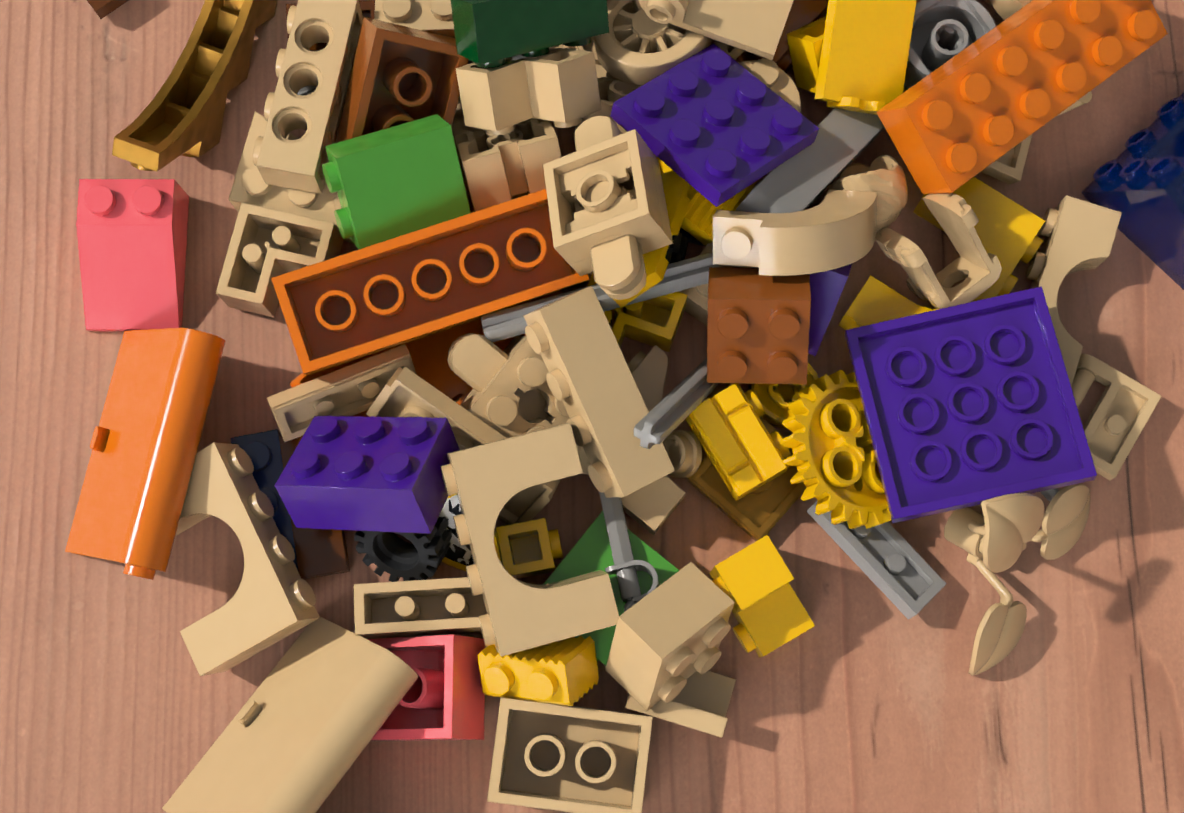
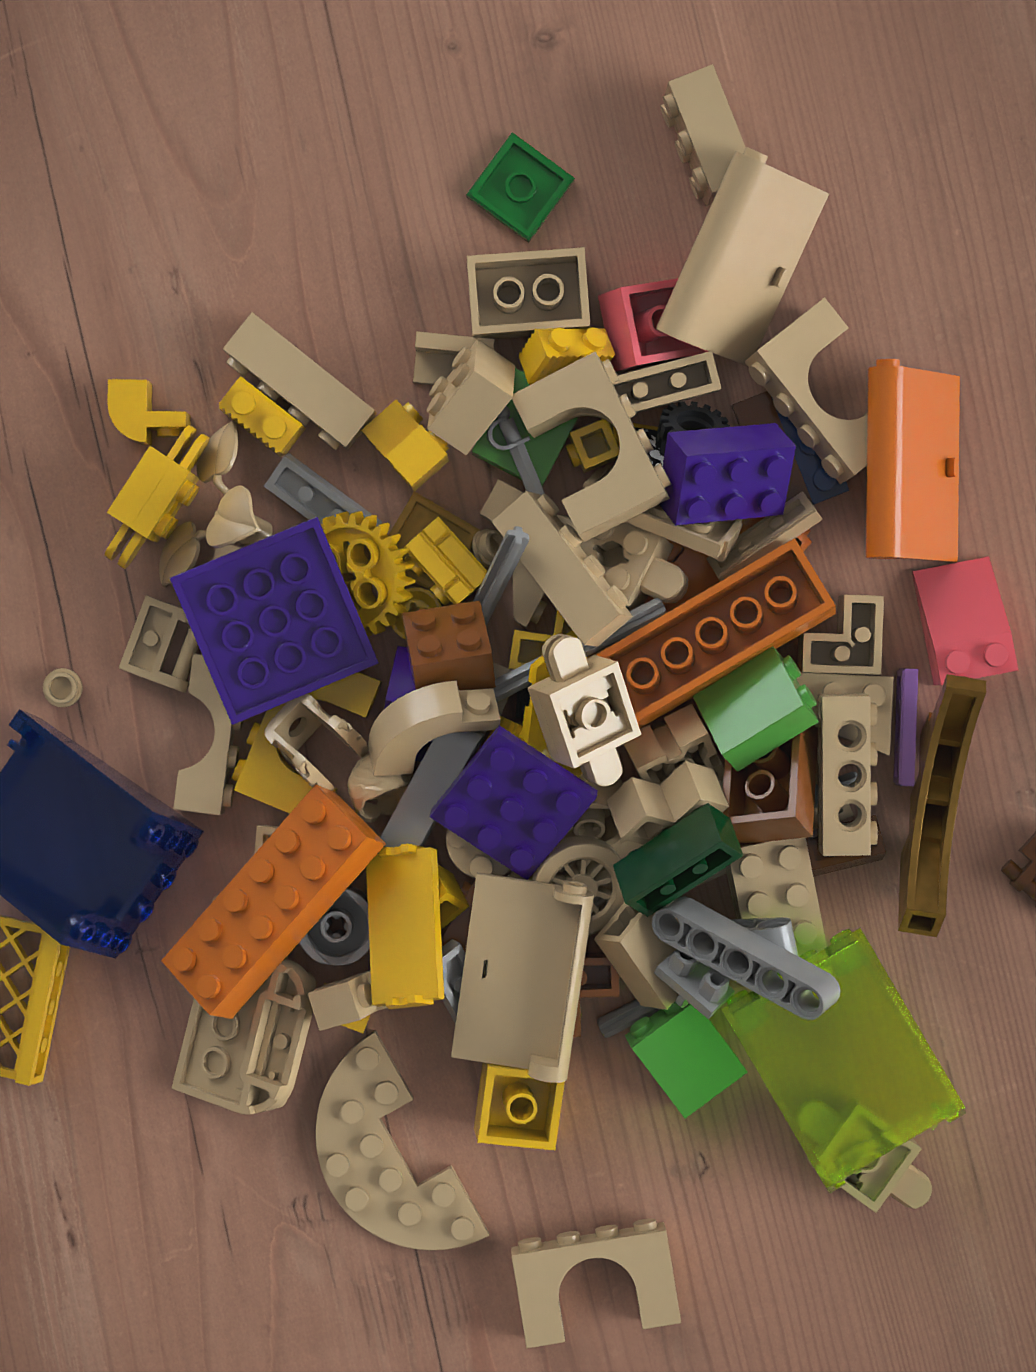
camera: 170 degrees right, 10 degrees up
none -> yellow brick [104,425,210,569]
none -> yellow brick [107,379,191,446]
none -> yellow brick [219,376,306,457]
none -> tan brick [223,312,377,450]
none -> medium lavender tile [893,668,918,786]

